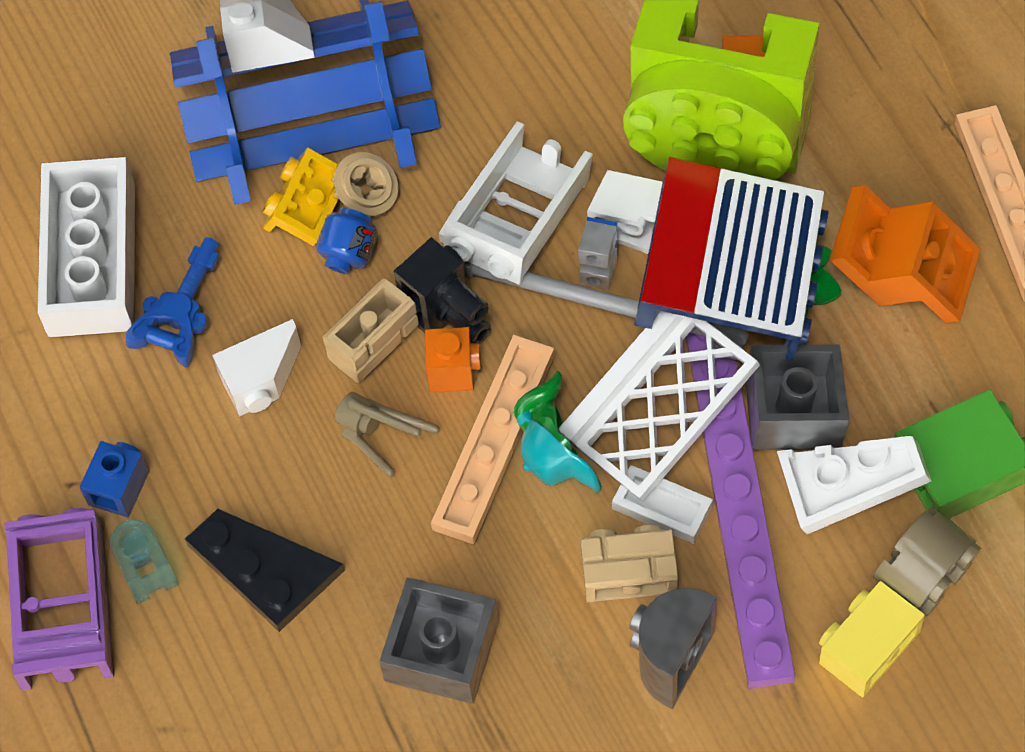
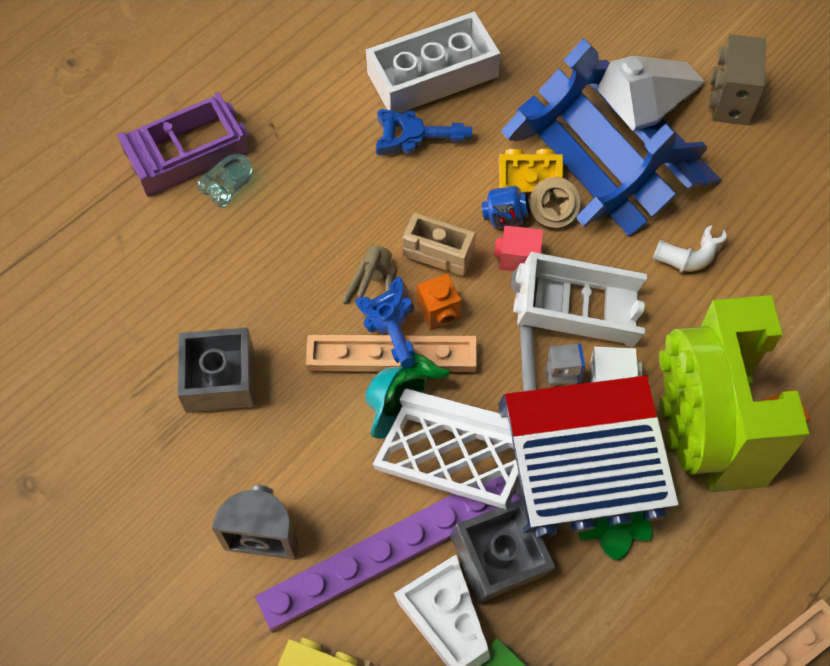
camera: 65 degrees right, 0 degrees up
blue brick [80,441,149,518] -> none
black wing [185,509,345,632] -> none
white slope [212,319,301,417] -> none
black brick [394,237,491,344] -> none
tan brick [580,524,678,603] -> none
white tile [612,465,713,544] -> none
orange bracket [830,185,981,324] -> none
none -> blue piece [355,277,416,368]
none -> coral brick [494,225,543,271]
none -> white piece [652,225,727,273]

